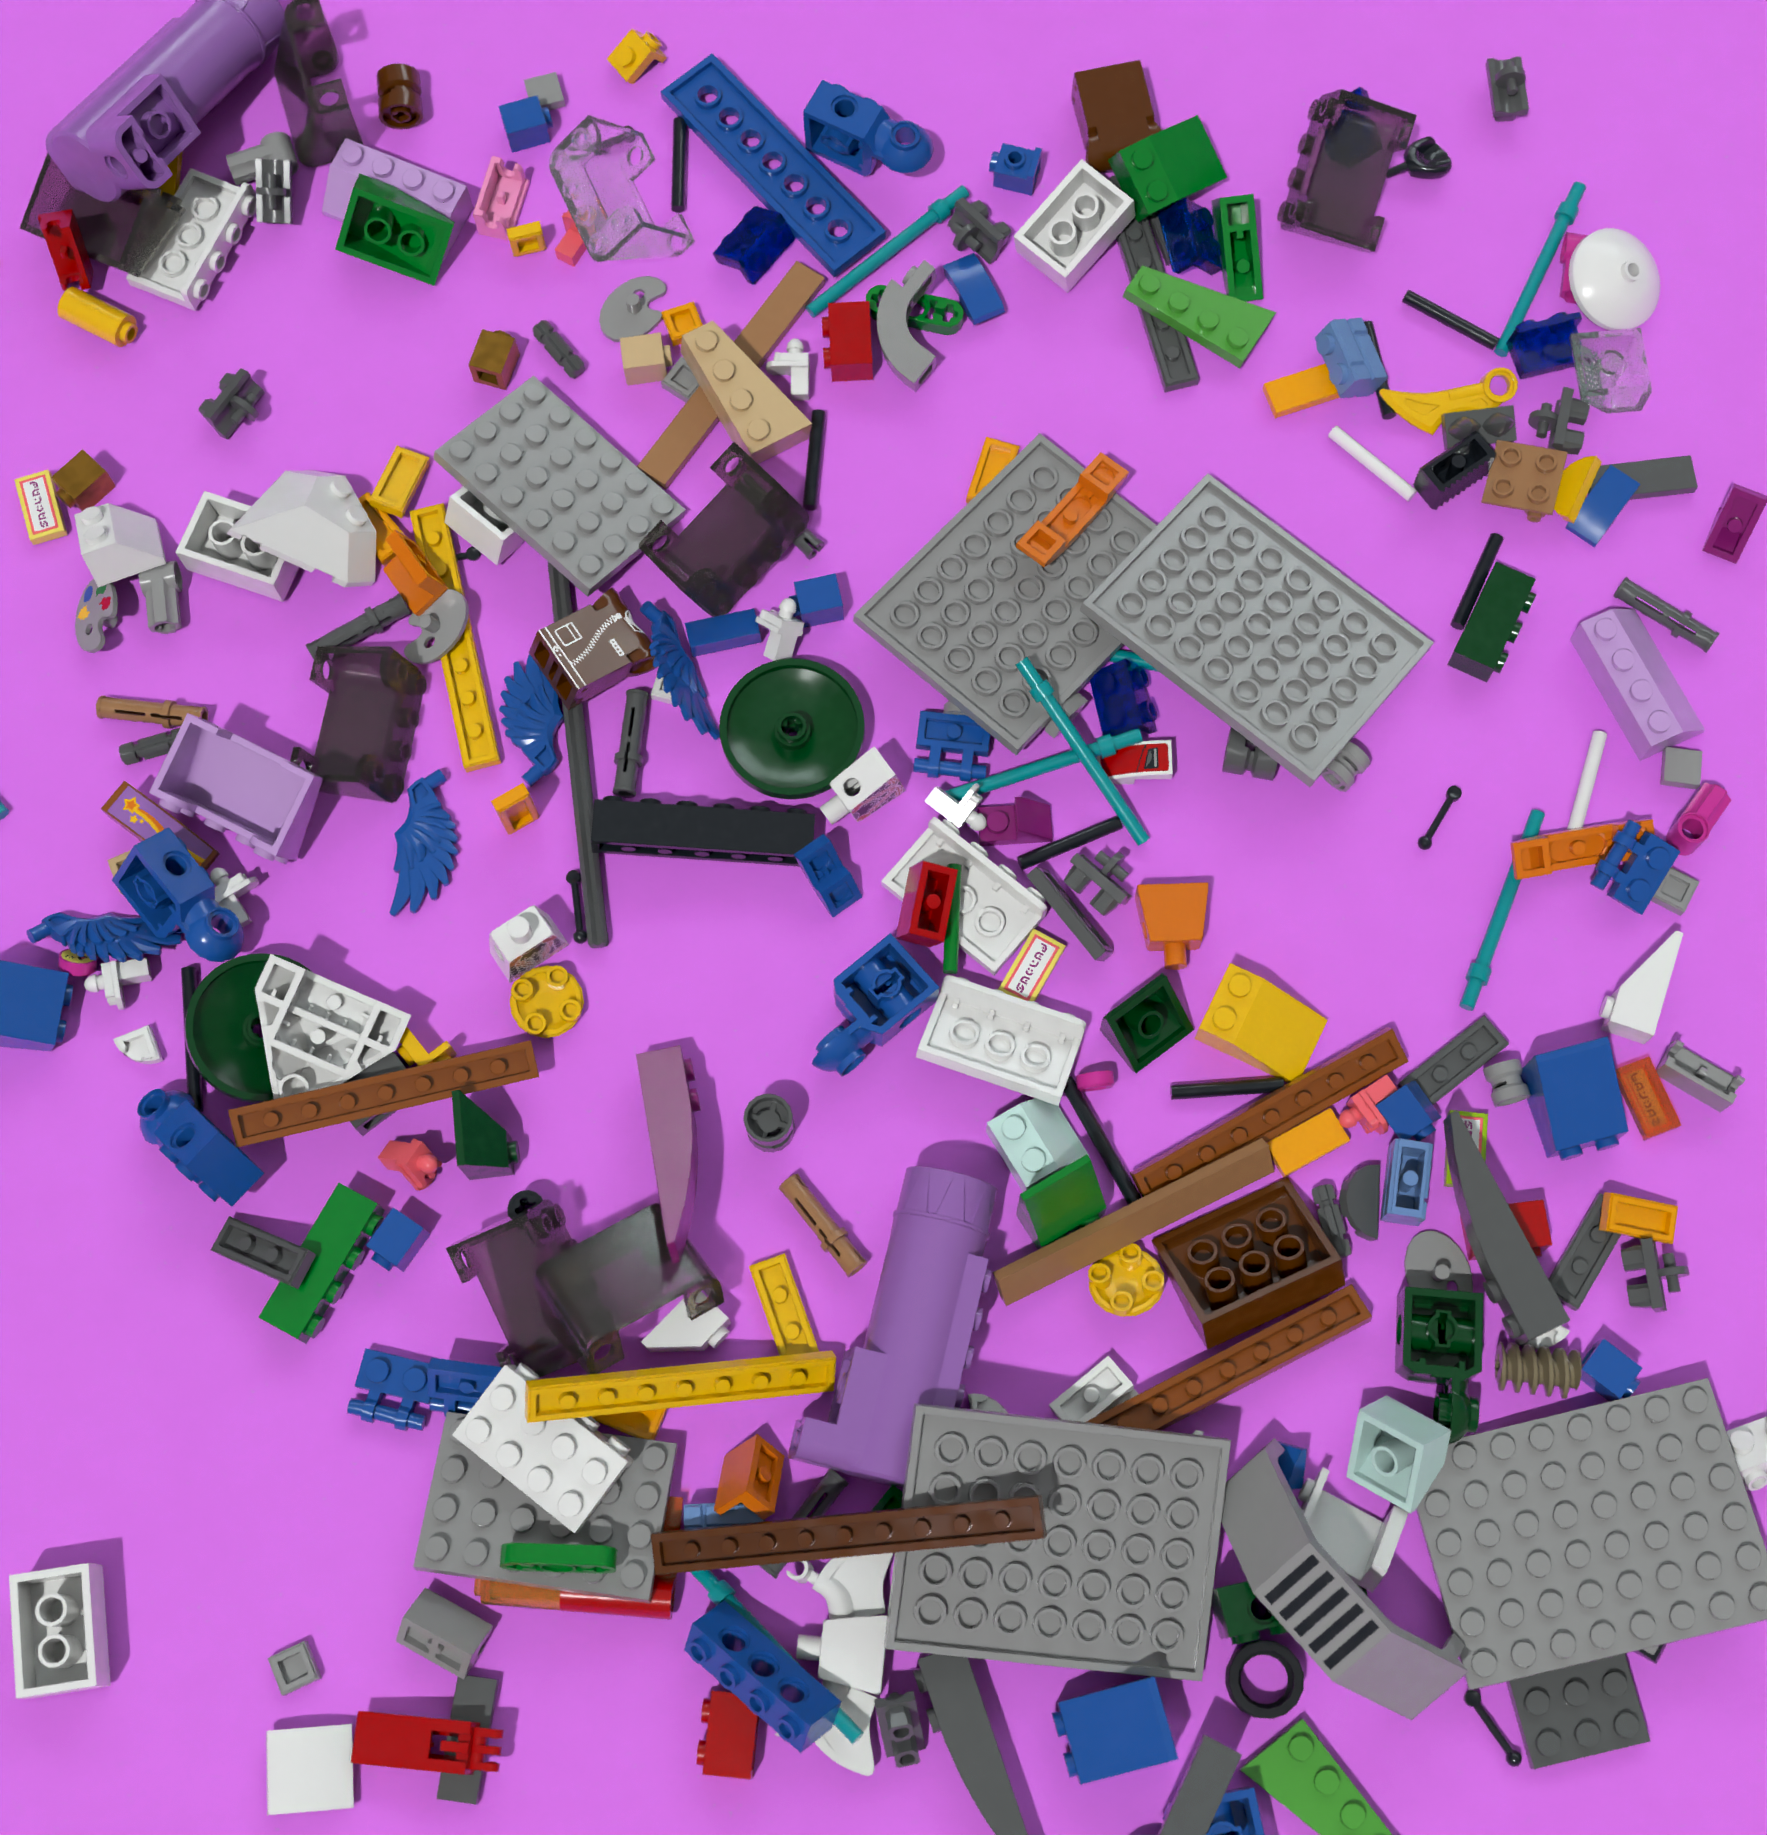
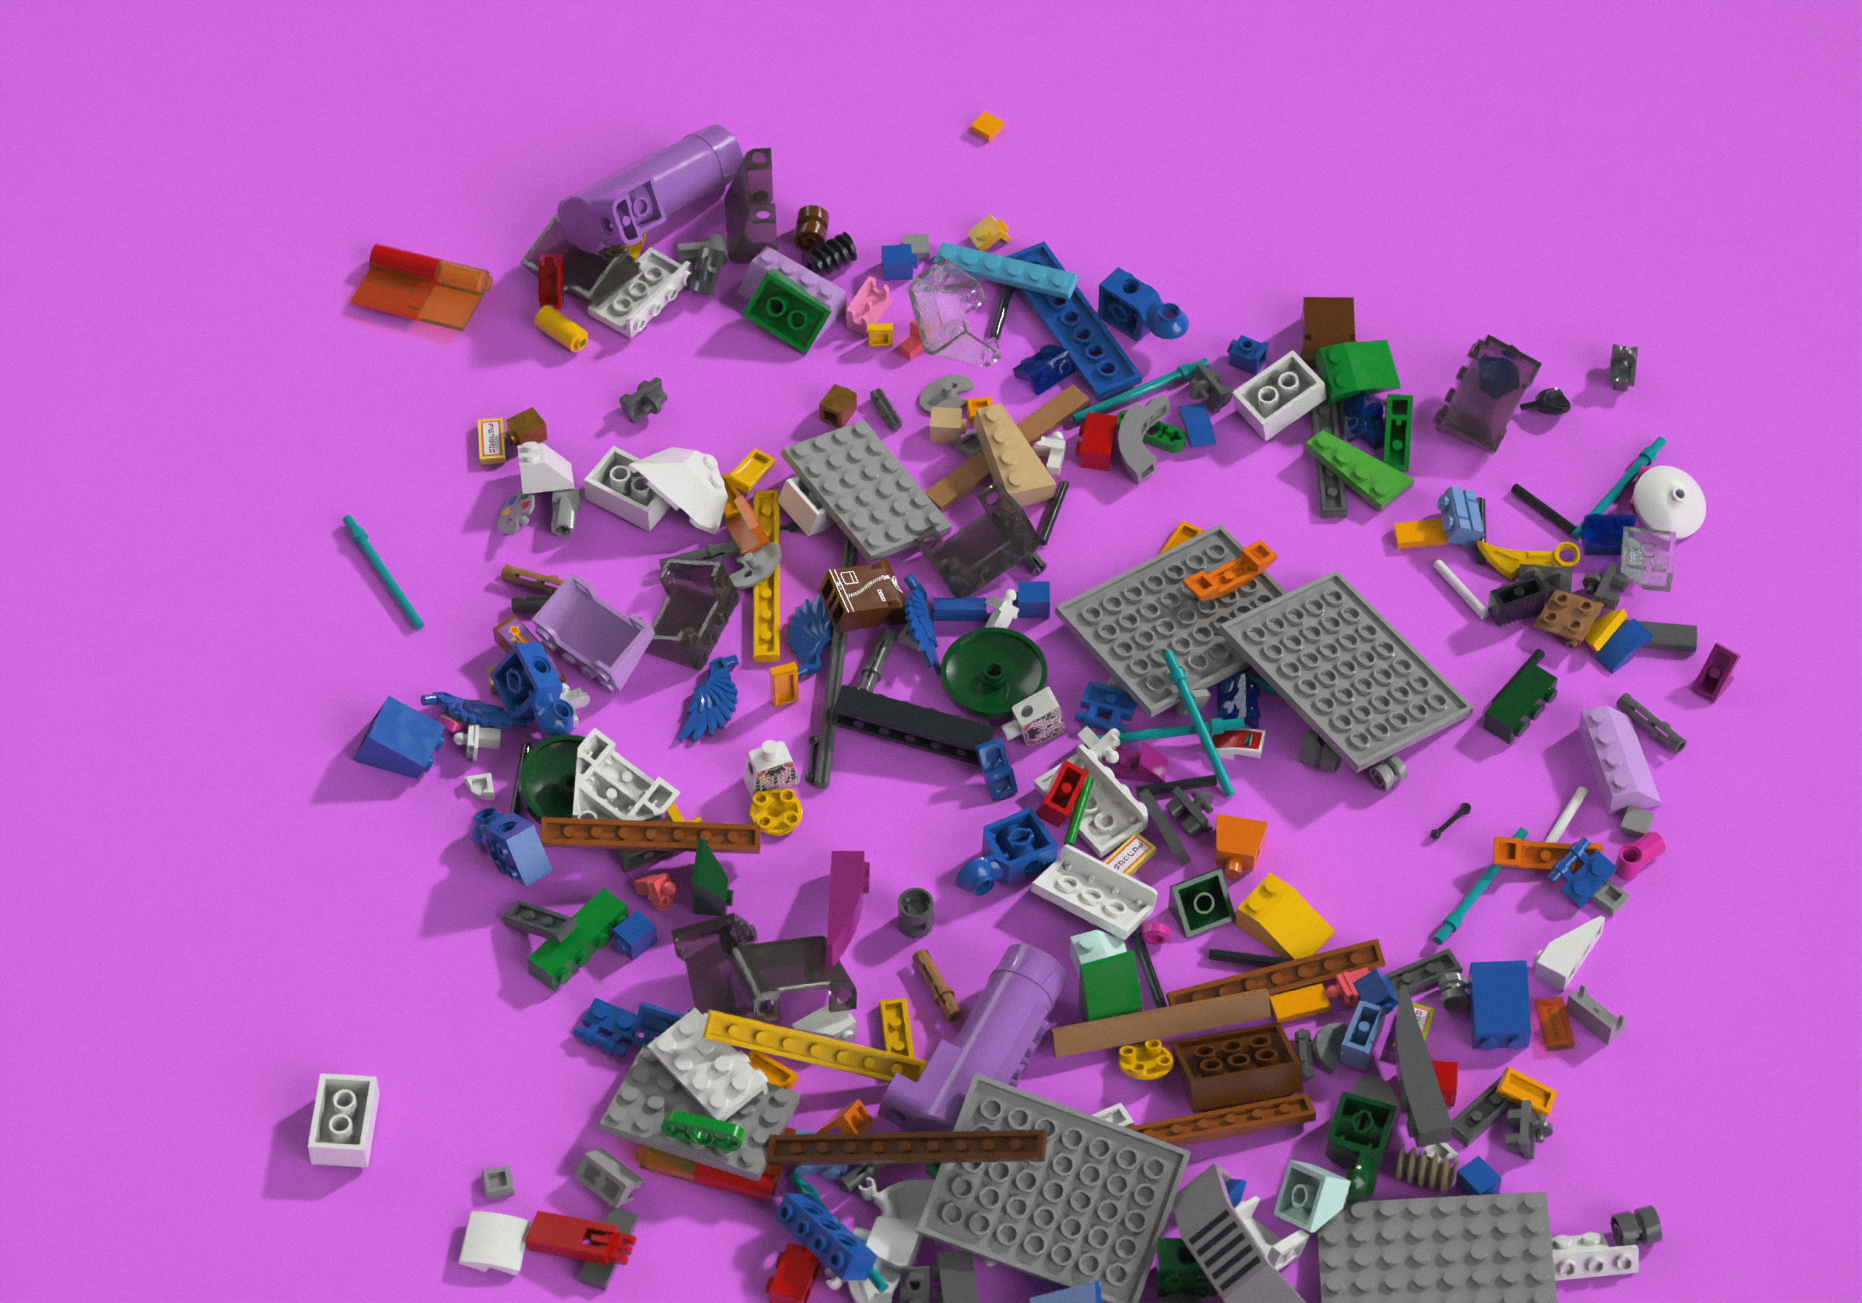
camera: 10 degrees right, 20 degrees down
none -> black piece [801,232,857,278]
none -> medium azure plate [933,242,1079,300]

